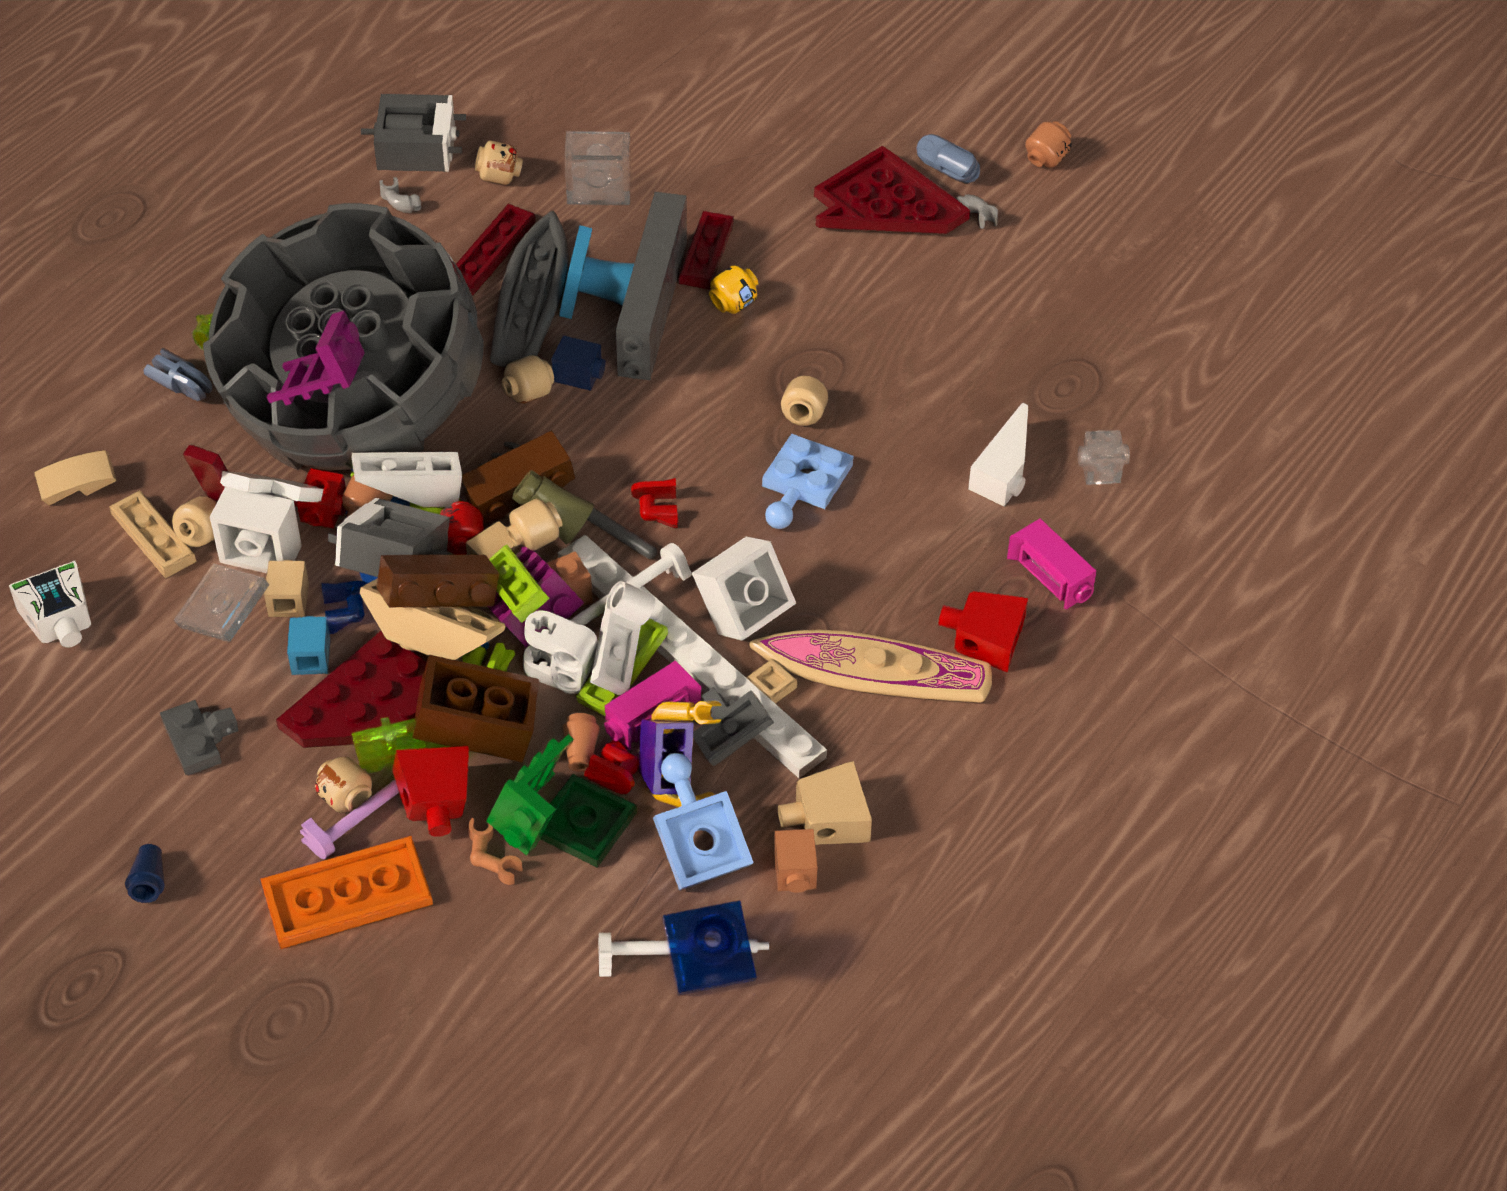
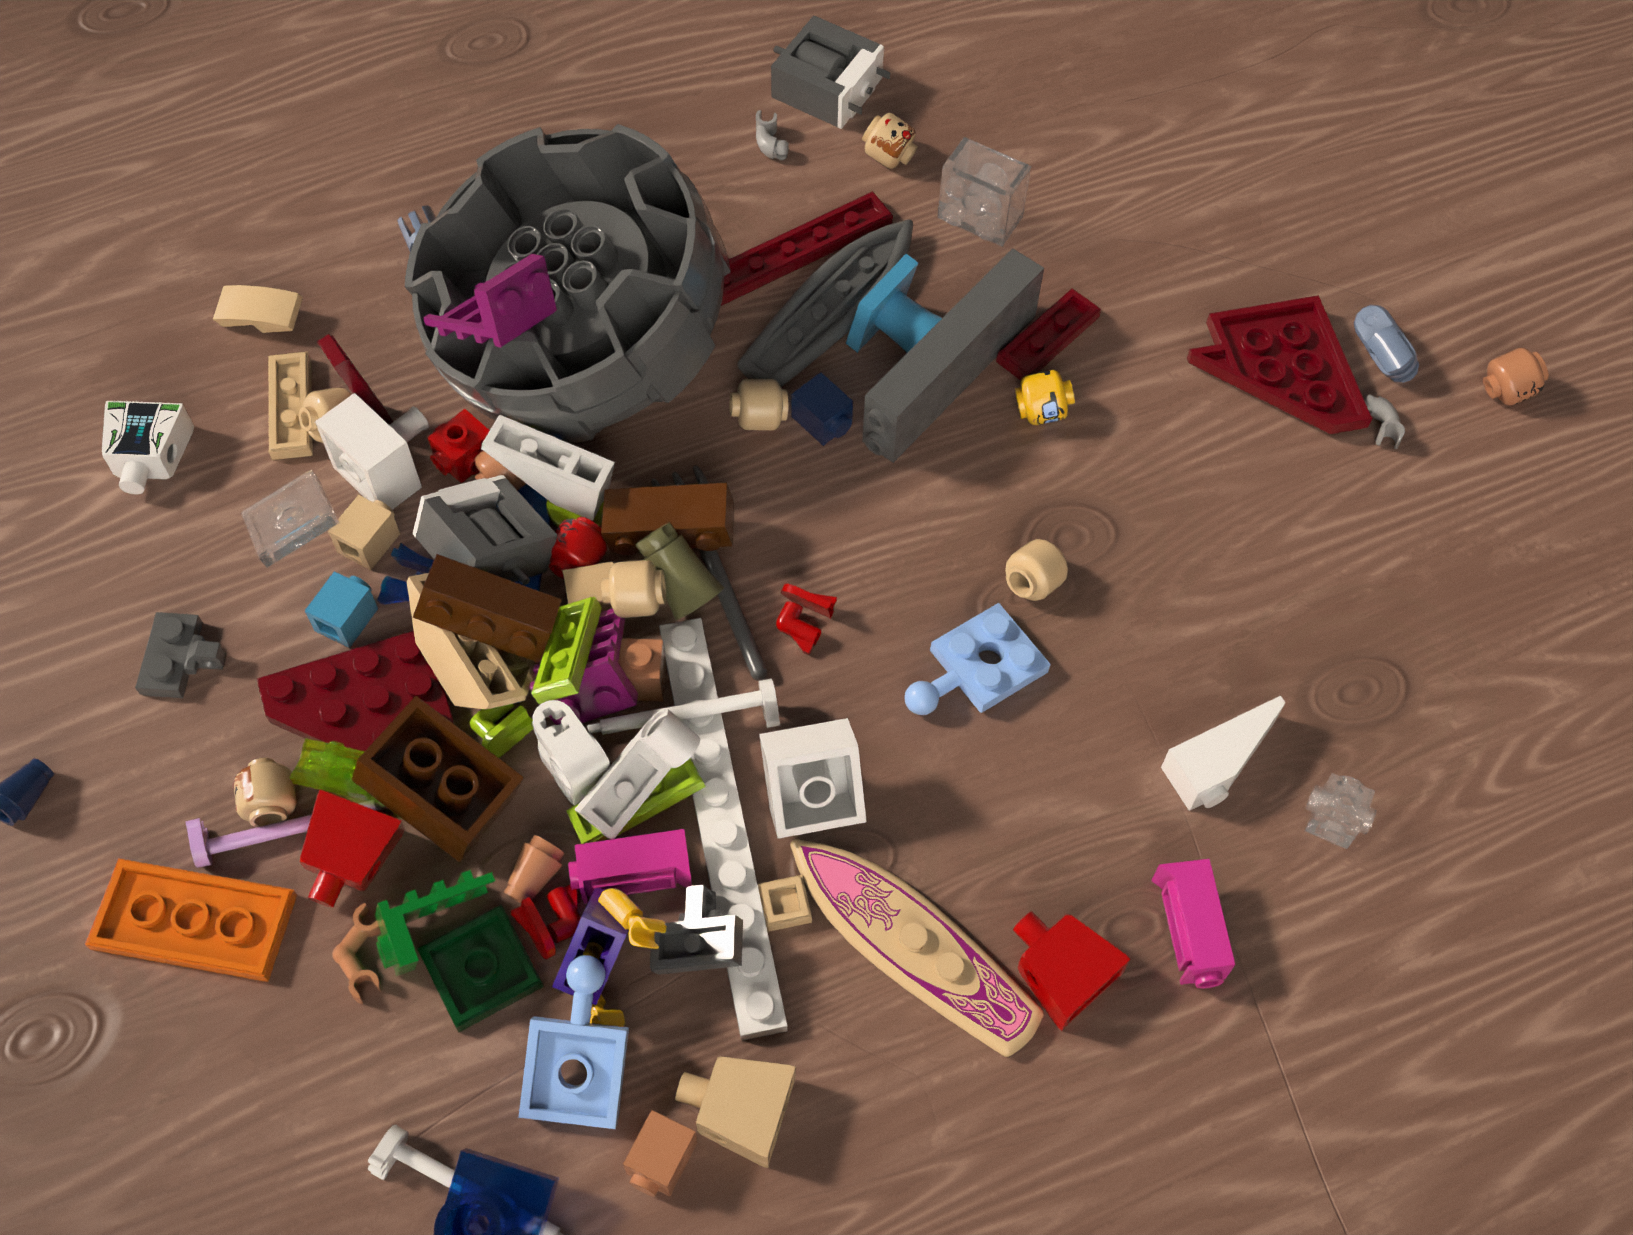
camera: 30 degrees right, 10 degrees up
white tile [220,471,323,502] -> none

